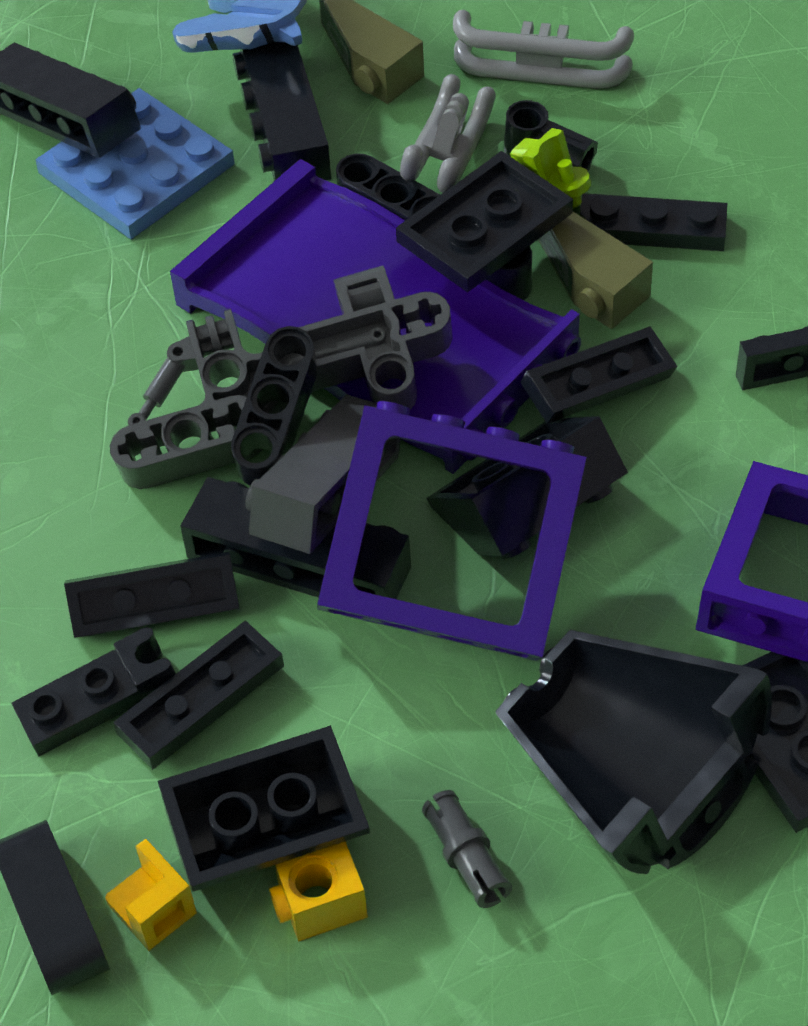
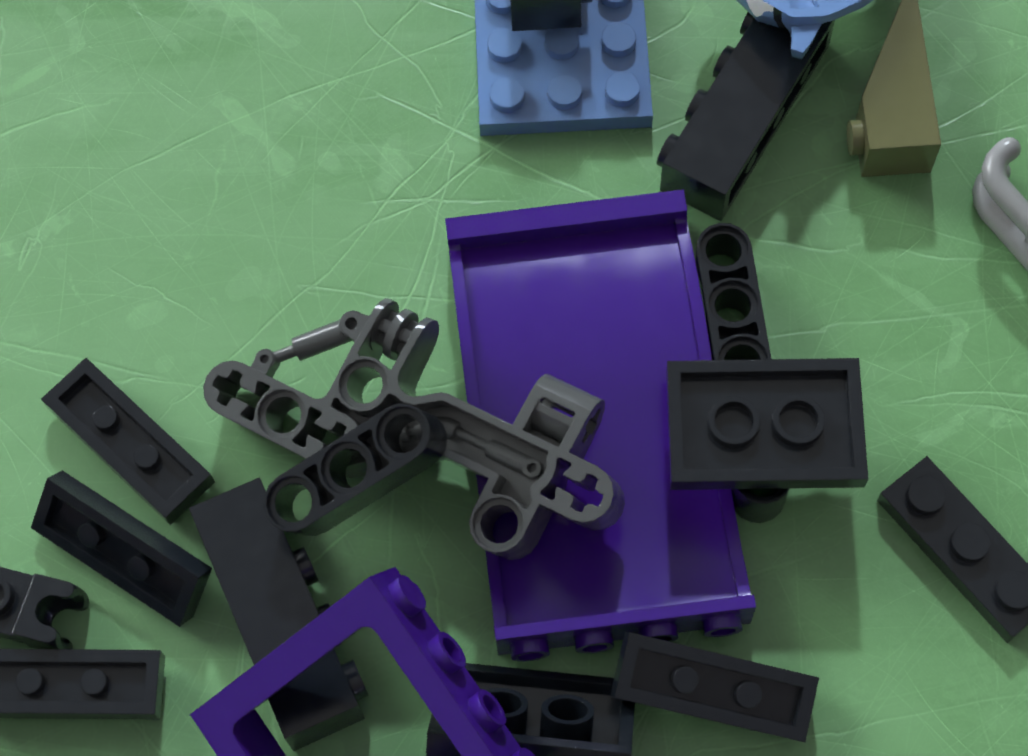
camera: 45 degrees right, 15 degrees up
dark grey brick [246,394,401,554] -> none
light grey piece [400,74,496,193] -> none
black piece [504,100,598,171] -> none
lime hips [510,128,591,209] -> none
olive slope [538,212,653,329] -> none
none -> black plate [41,358,215,525]

